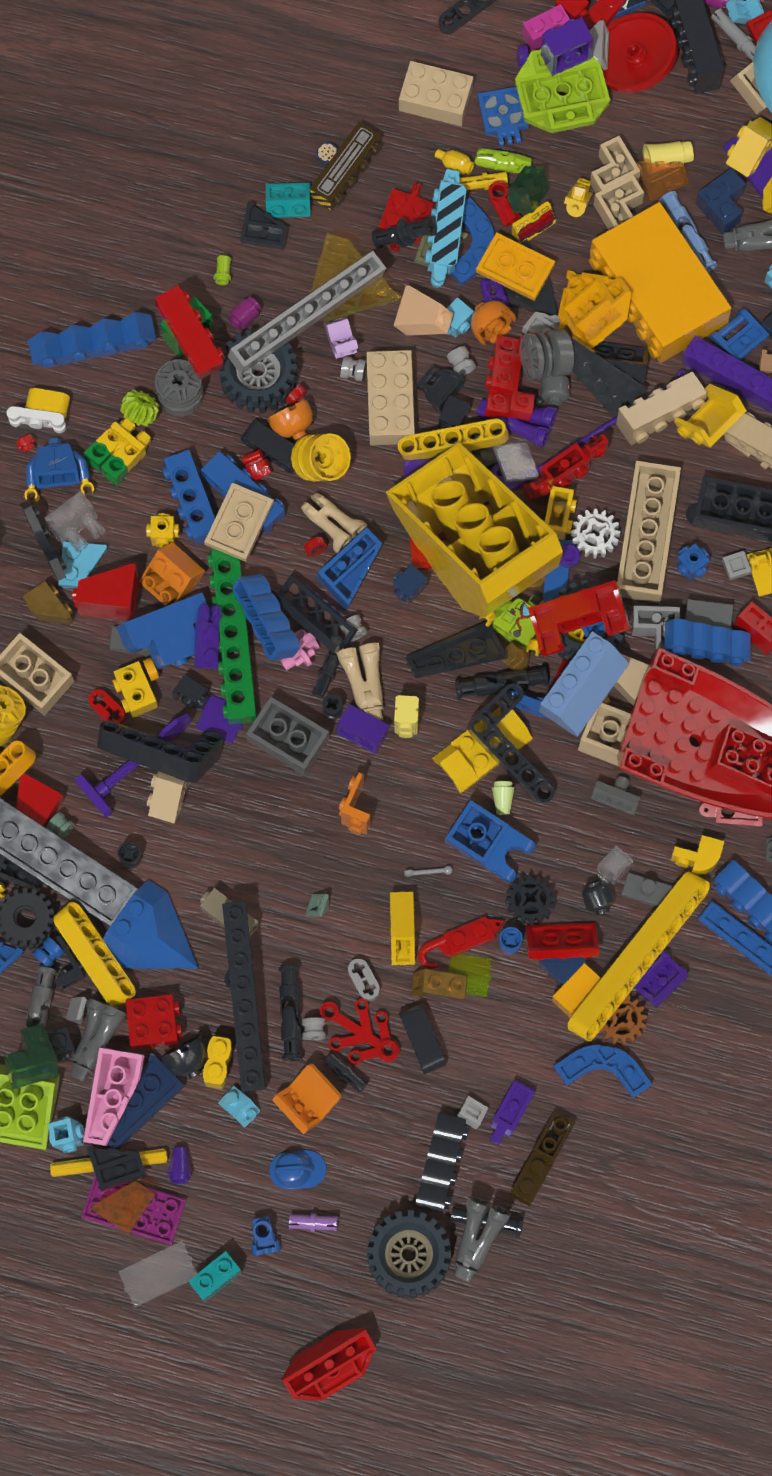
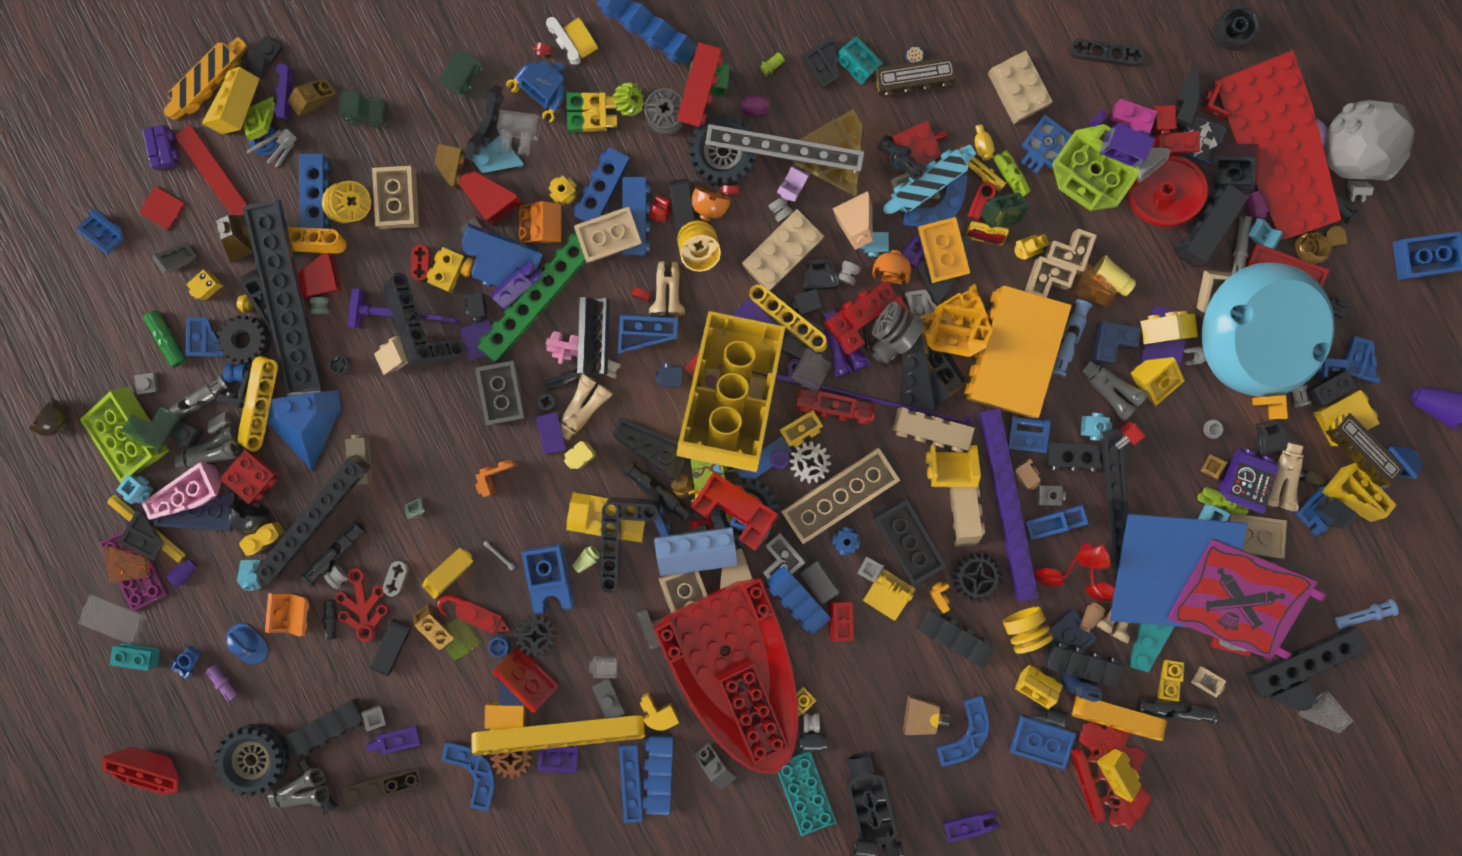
camera: 50 degrees right, 15 degrees up
blue brick [233,574,300,661] -> none
black head [582,879,615,915] -> none

